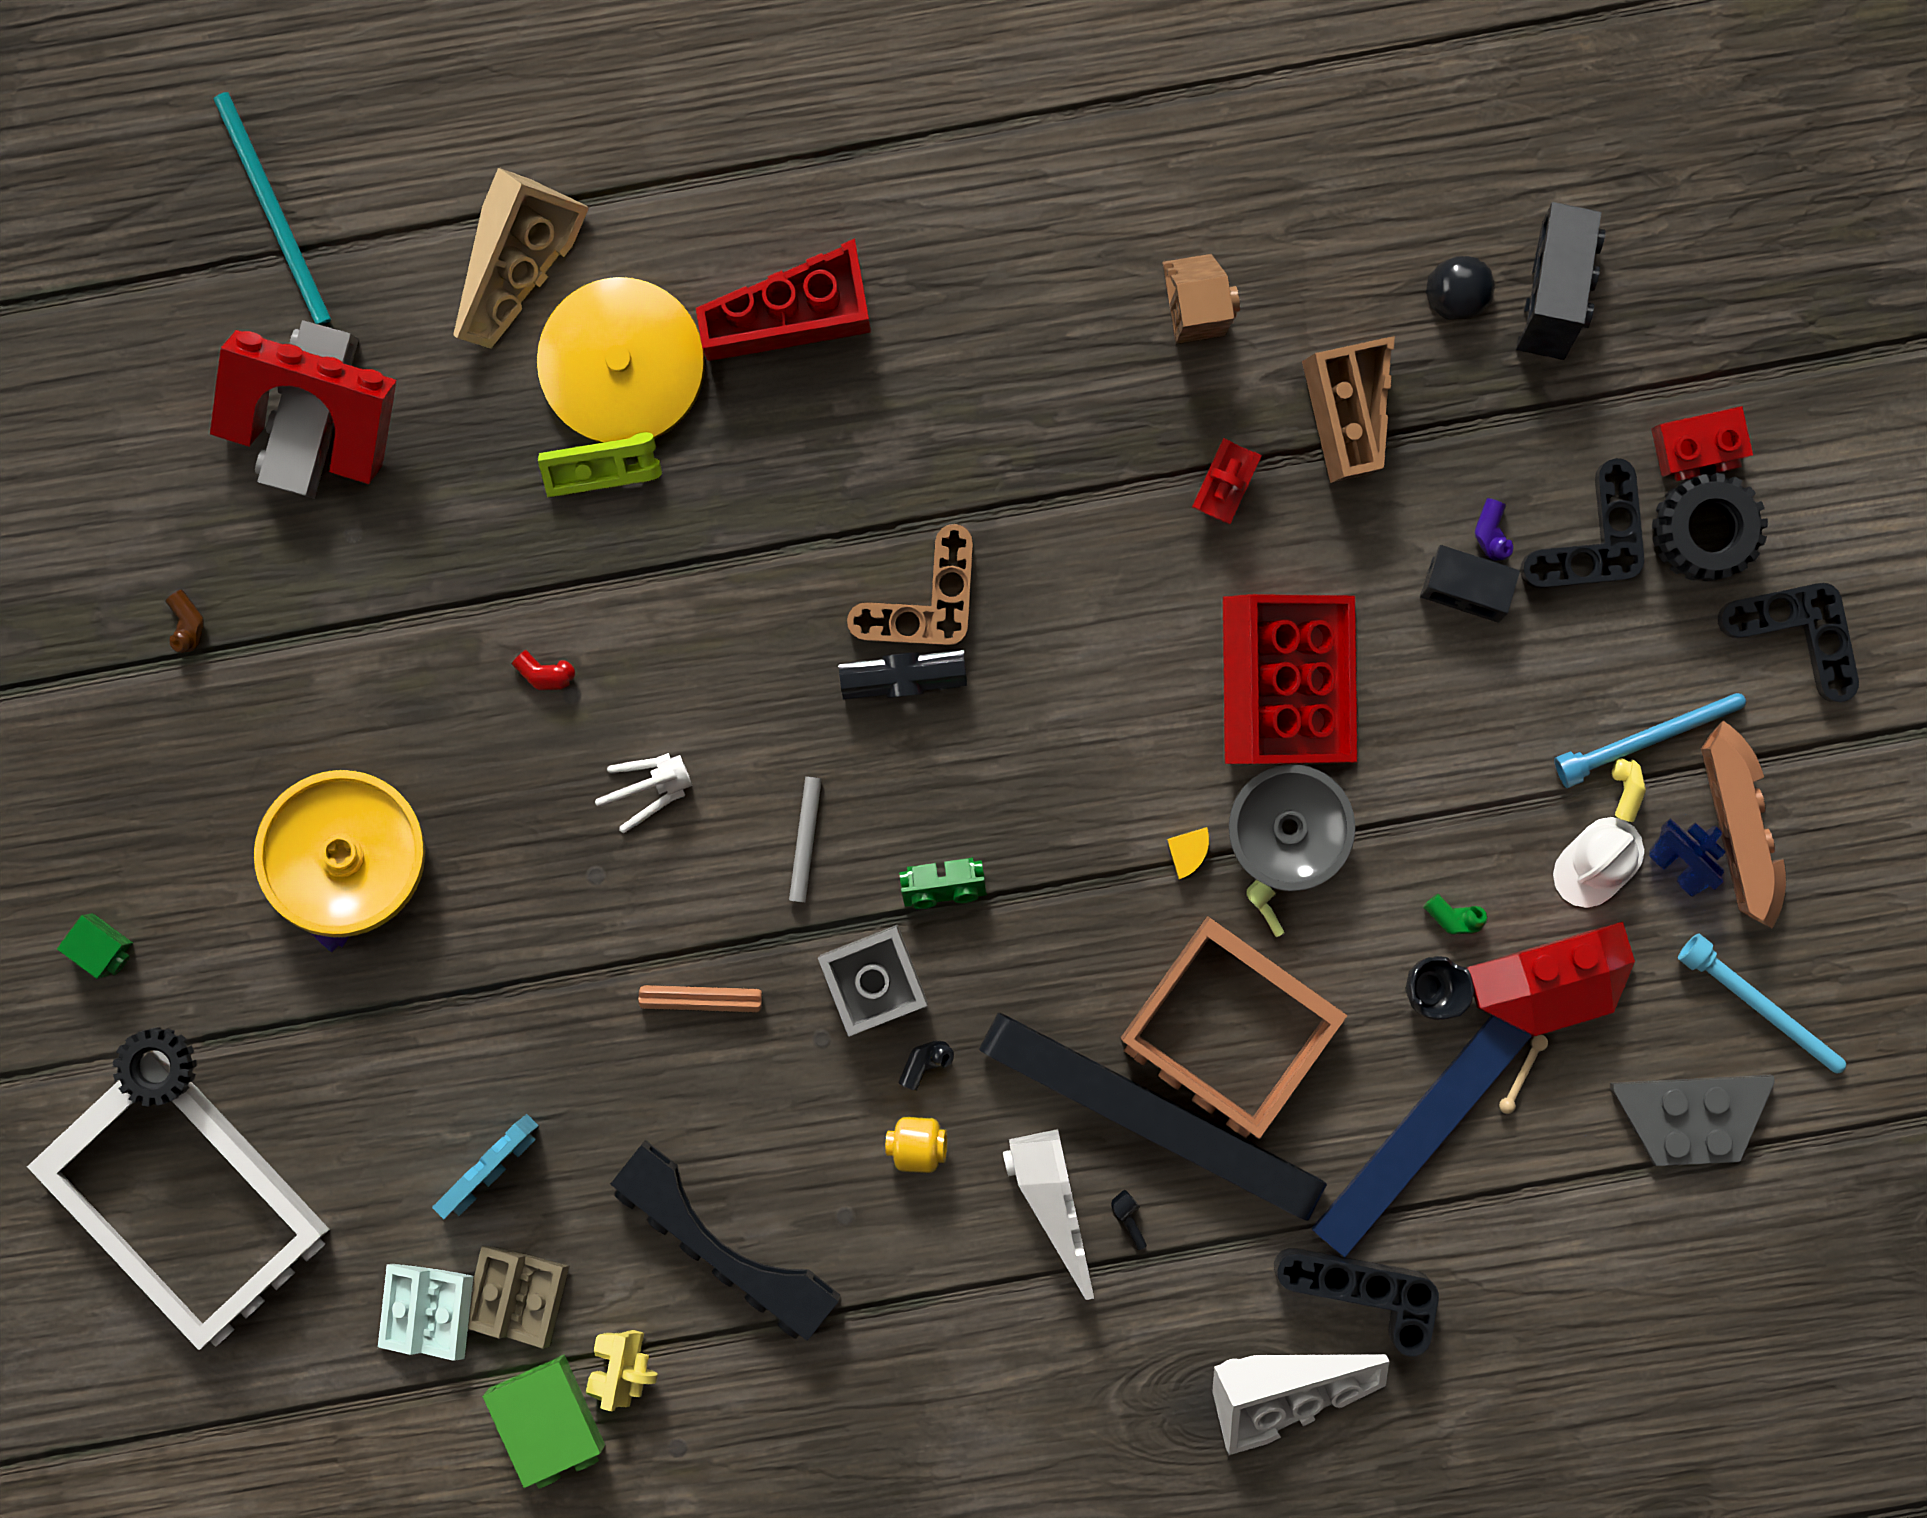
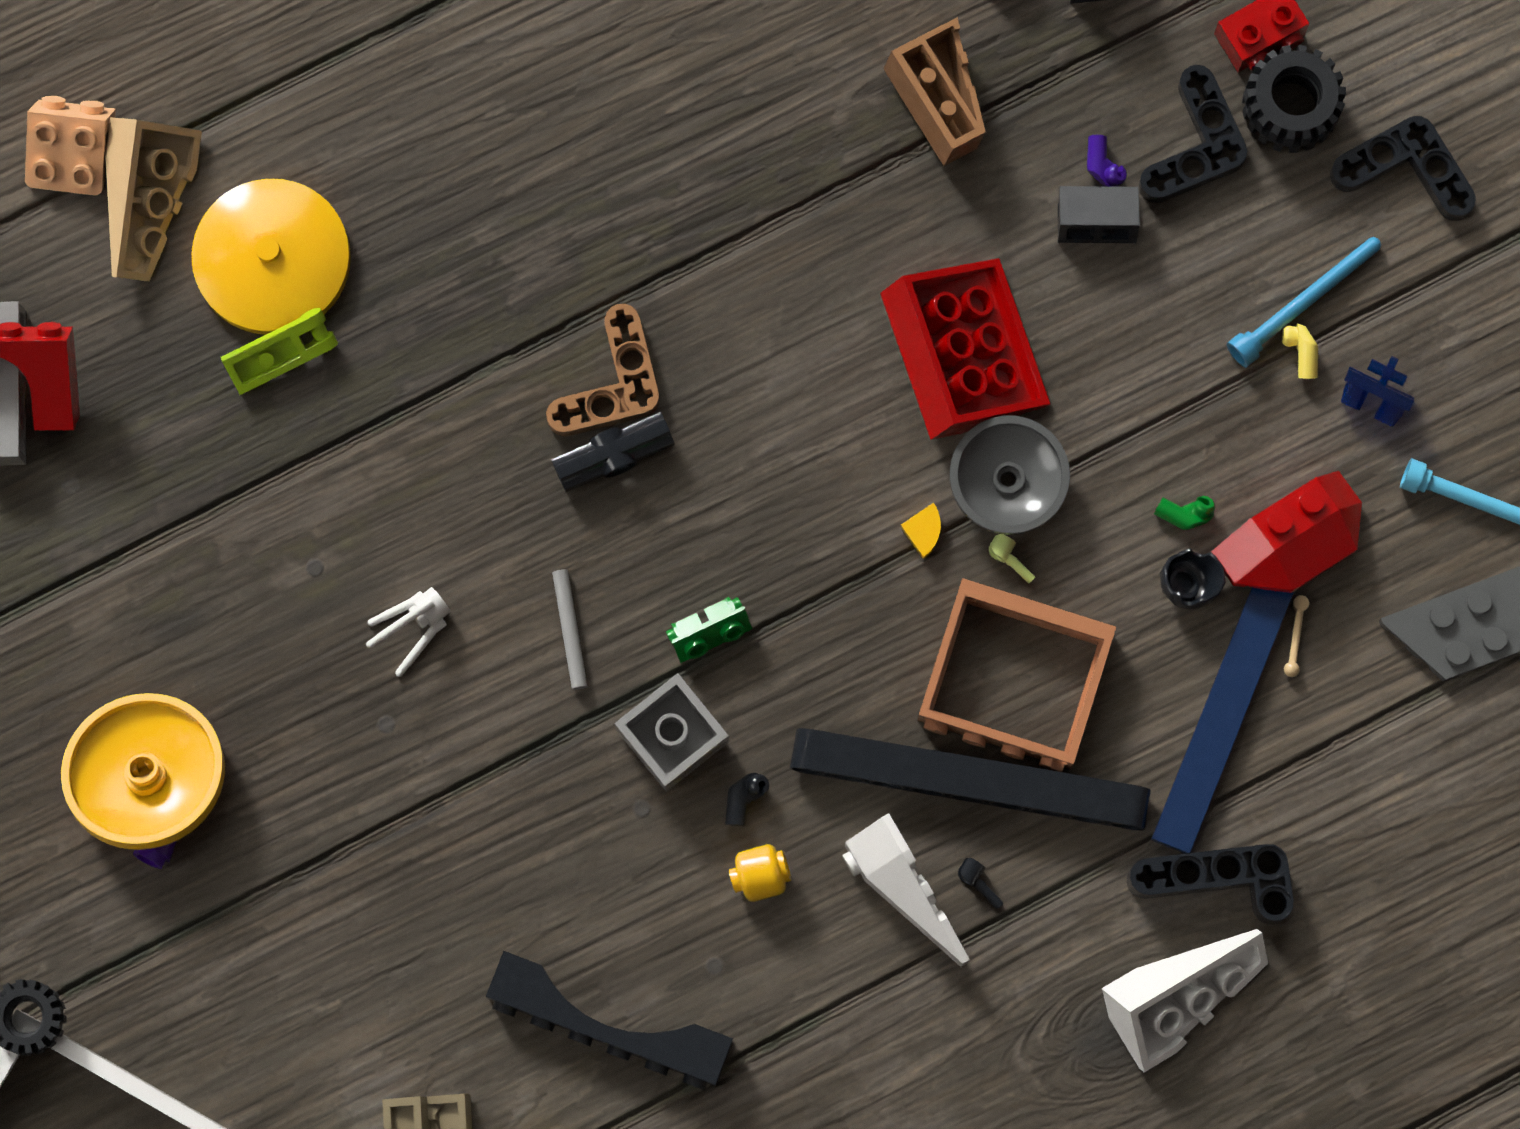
camera: 15 degrees left, 10 degrees down
medium azure wing [432,1114,539,1219] -> none
red arm [511,650,575,690] -> none
nougat axle [638,985,762,1012] -> none
red wedge [696,238,871,361] -> none
medium nougat wedge [1162,254,1240,344] -> none
red hips [1191,438,1262,525] -> none
white piece [1553,817,1644,908] -> none
nougat brick [1701,721,1786,928] -> none
none -> light nougat bracket [25,96,116,196]

